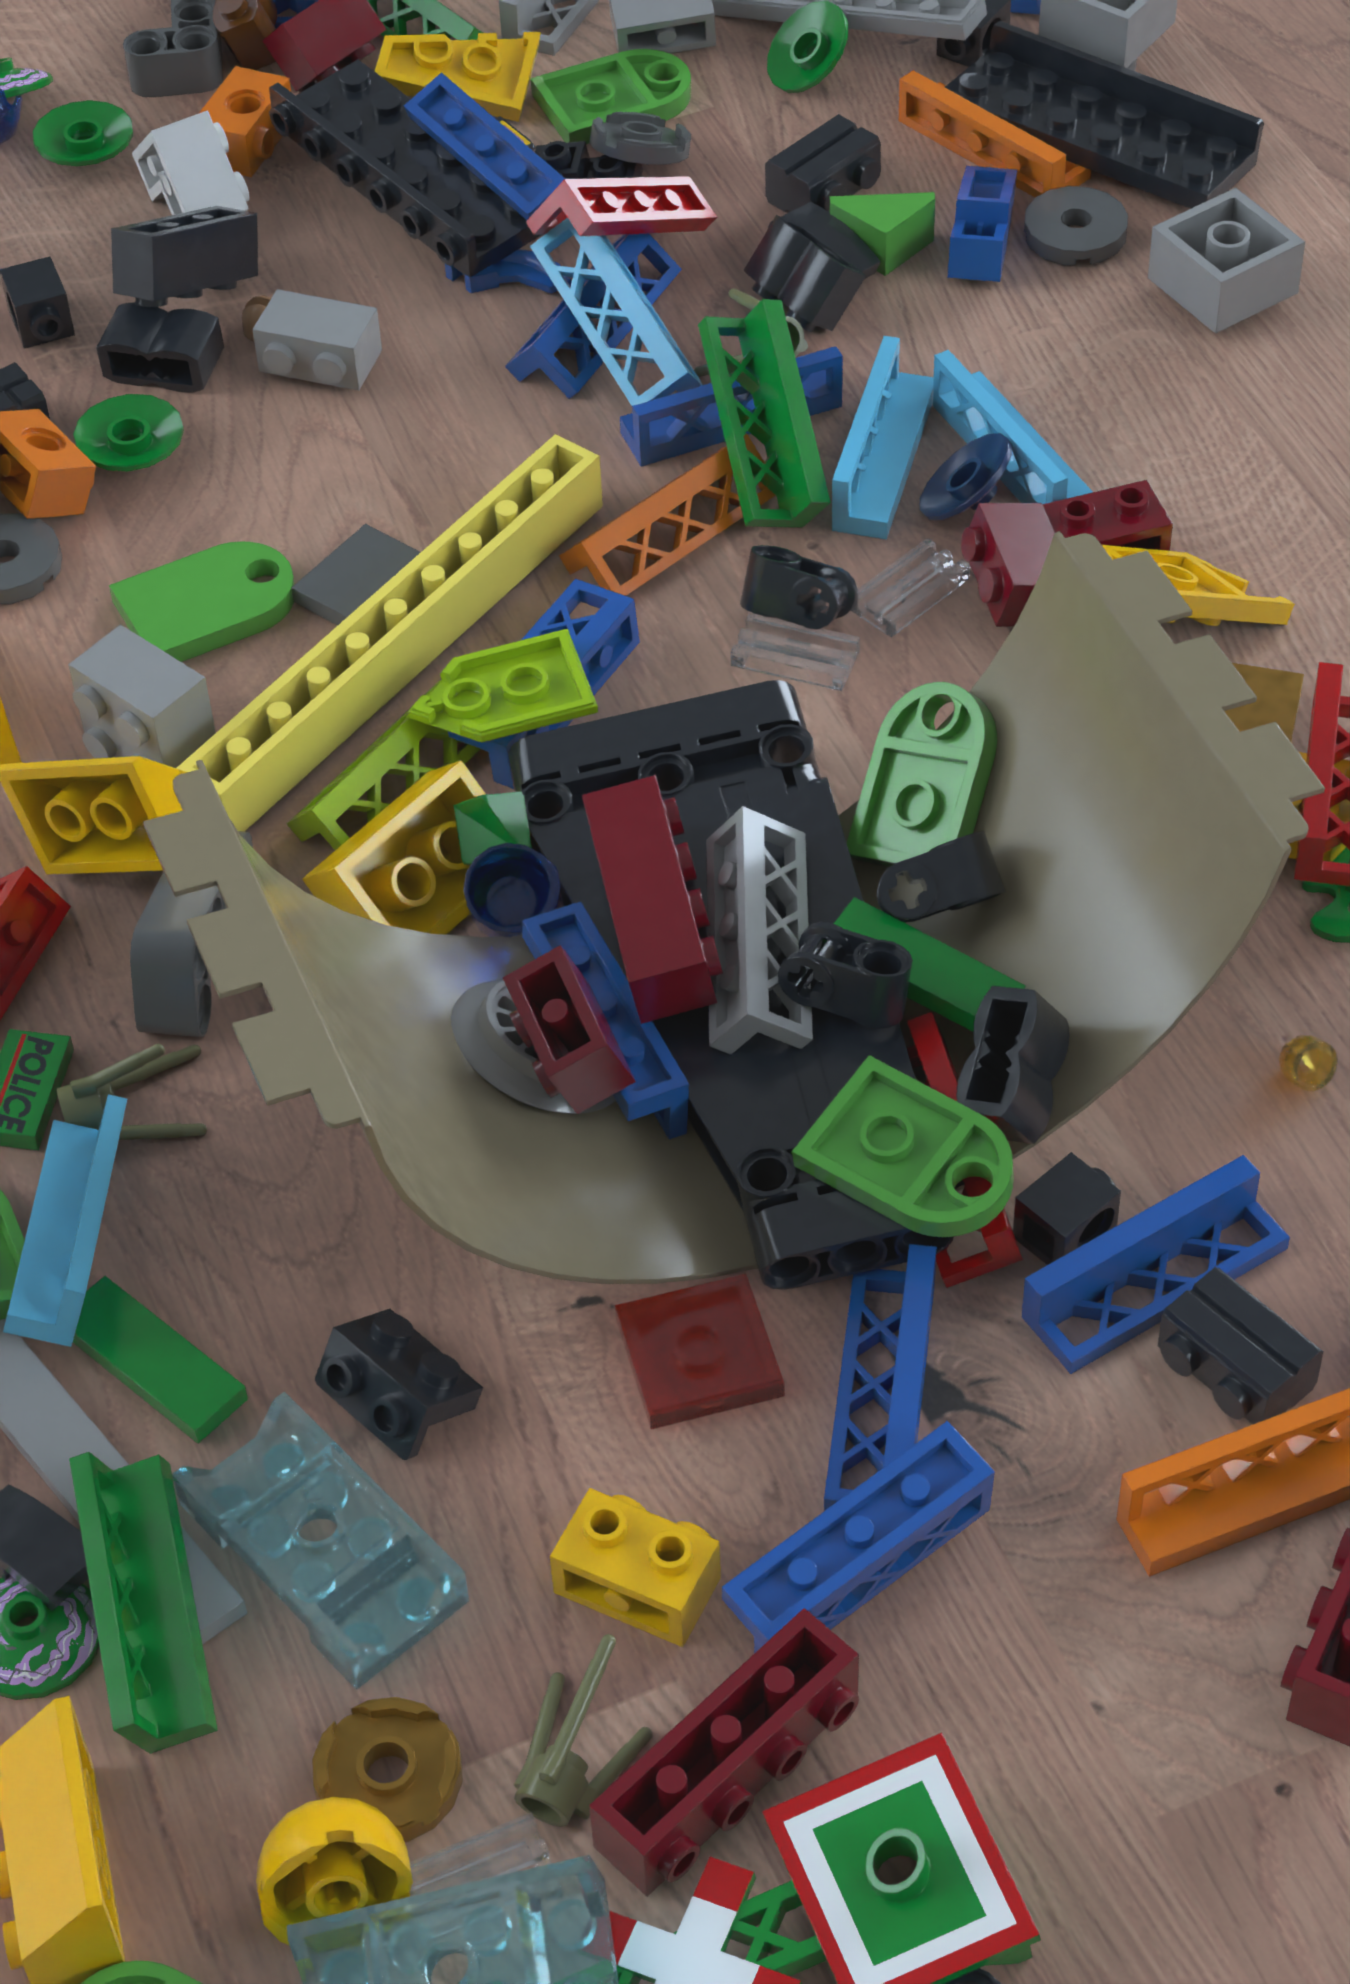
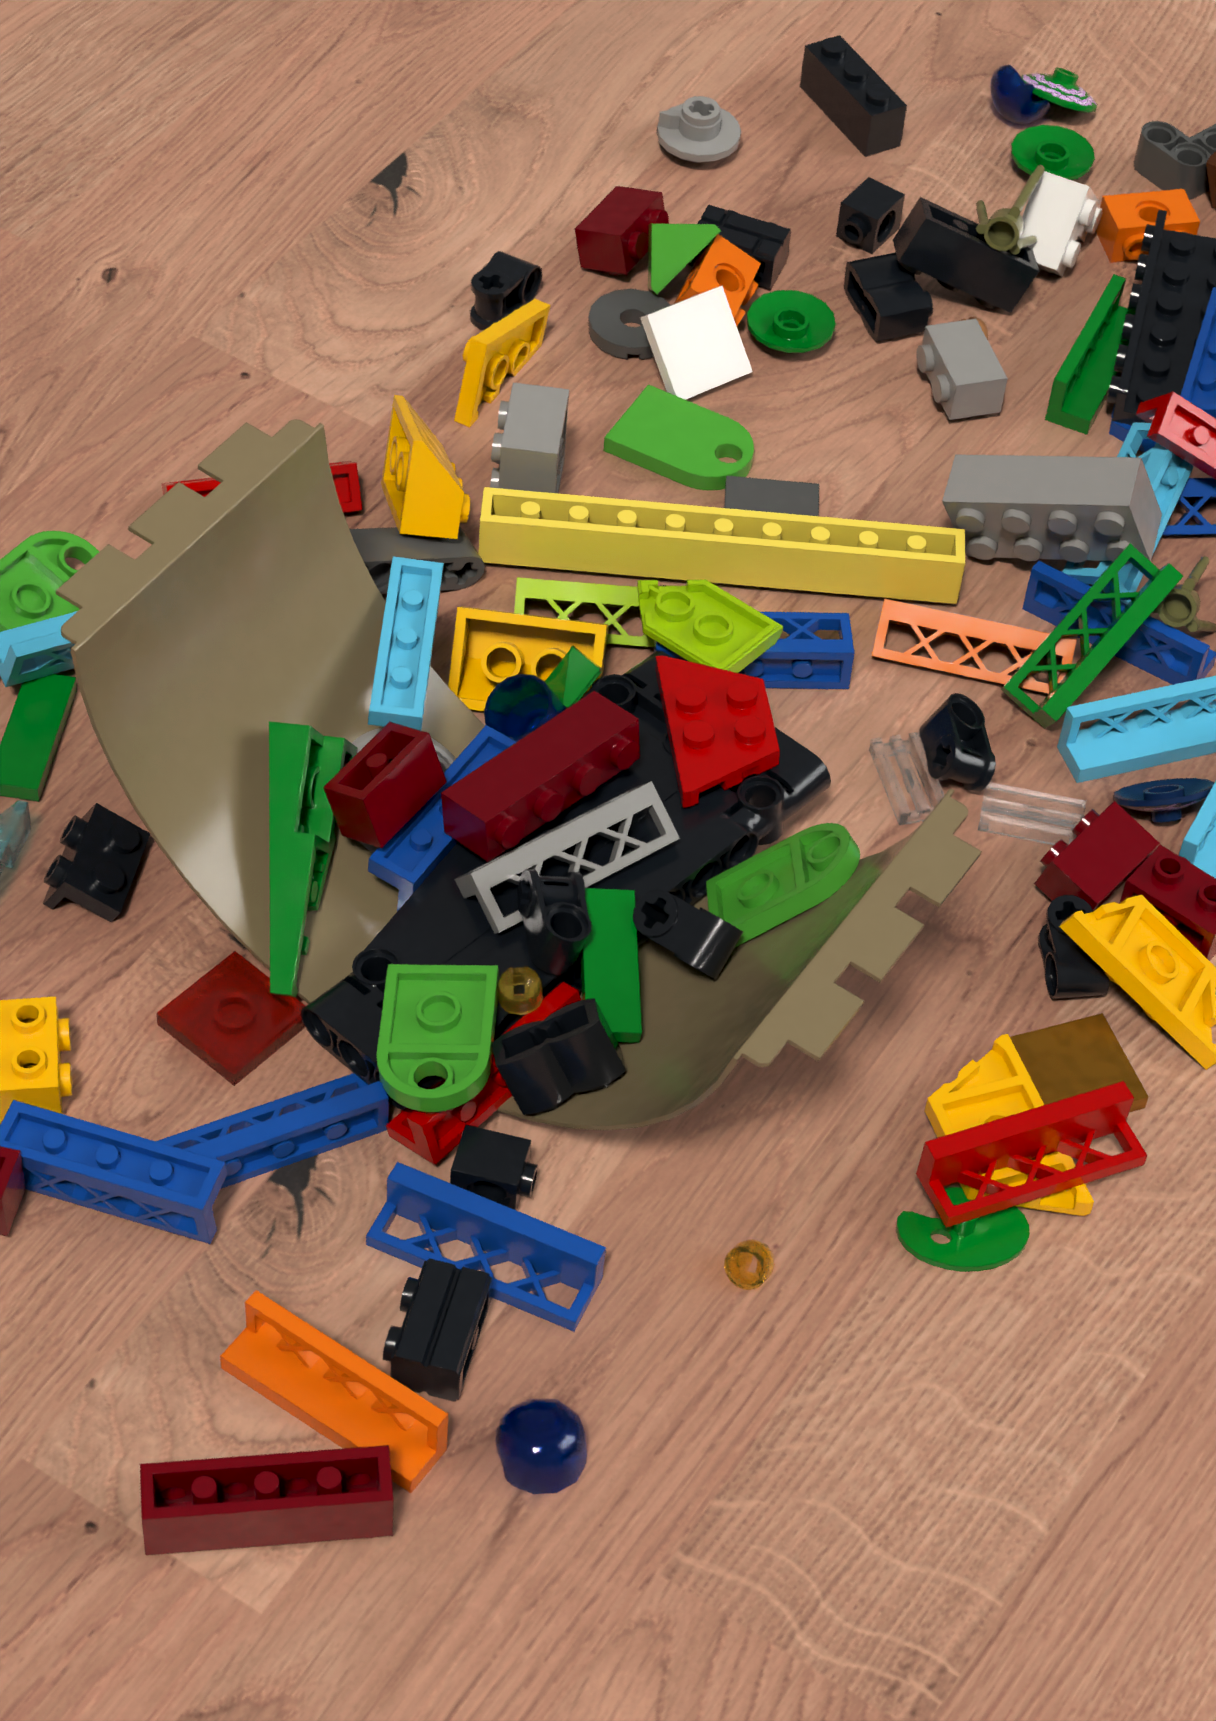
camera: 50 degrees right, 0 degrees up
none -> green wedge [269,721,357,997]
none -> medium azure fence [368,556,444,731]
none -> clear yellow hinge [498,966,543,1015]
none -> white tile [640,286,753,400]
none -> red wing [655,655,780,807]
none -> light grey brick [942,454,1162,564]
none -> olive plant [976,165,1045,255]
none -> green fence [1045,274,1136,435]

